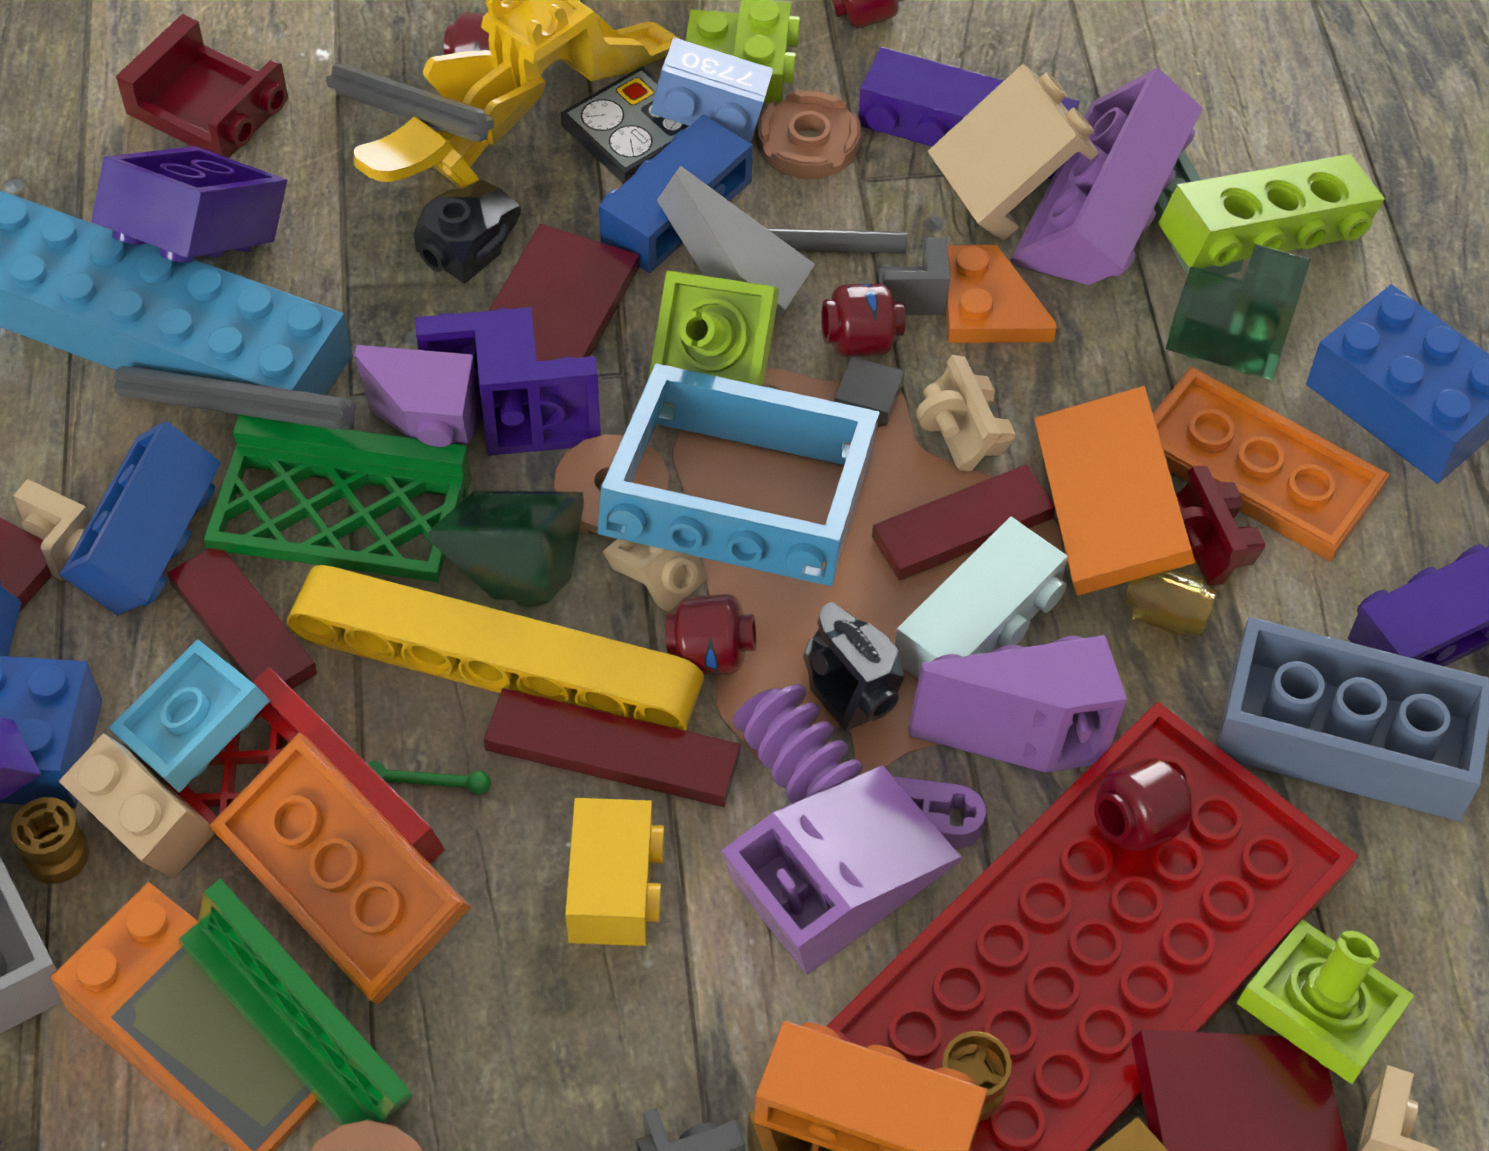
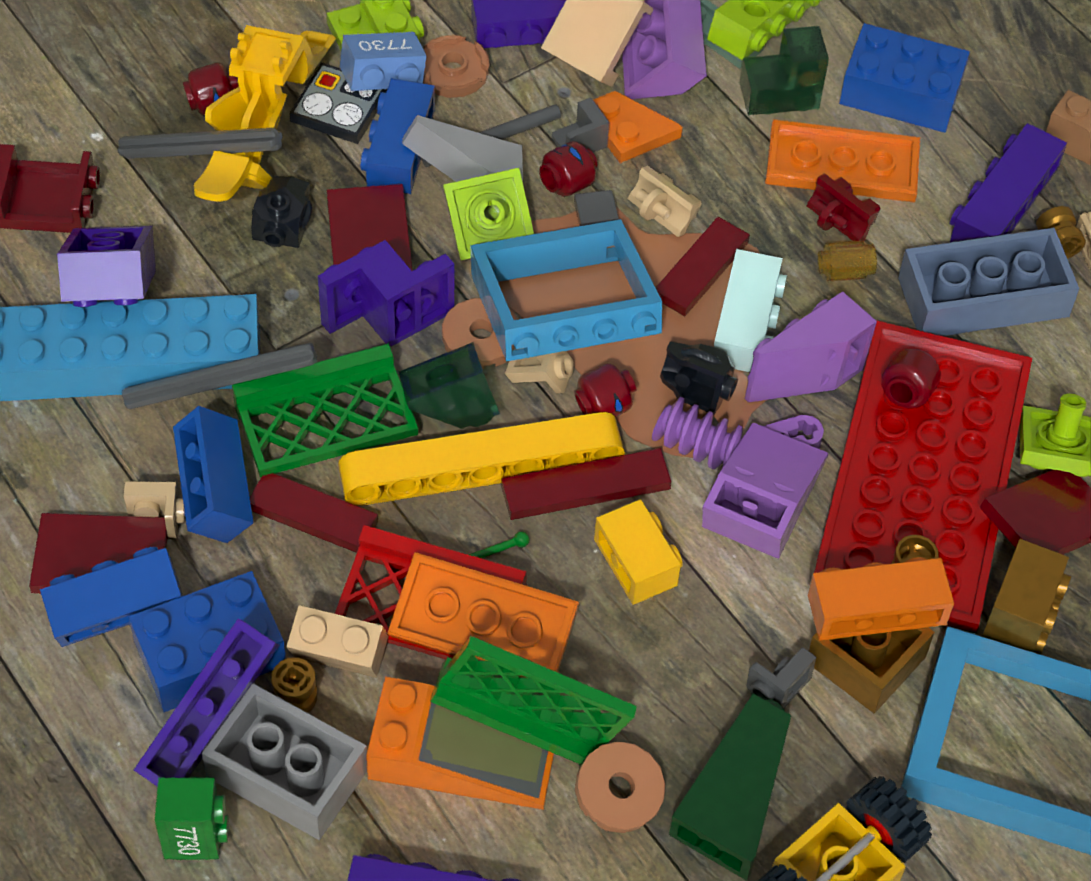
camera: 30 degrees left, 0 degrees up
medium azure plate [109,639,270,792] -> none
medium lavender slope [354,345,483,447] -> none
orange tile [1034,386,1195,596] -> none

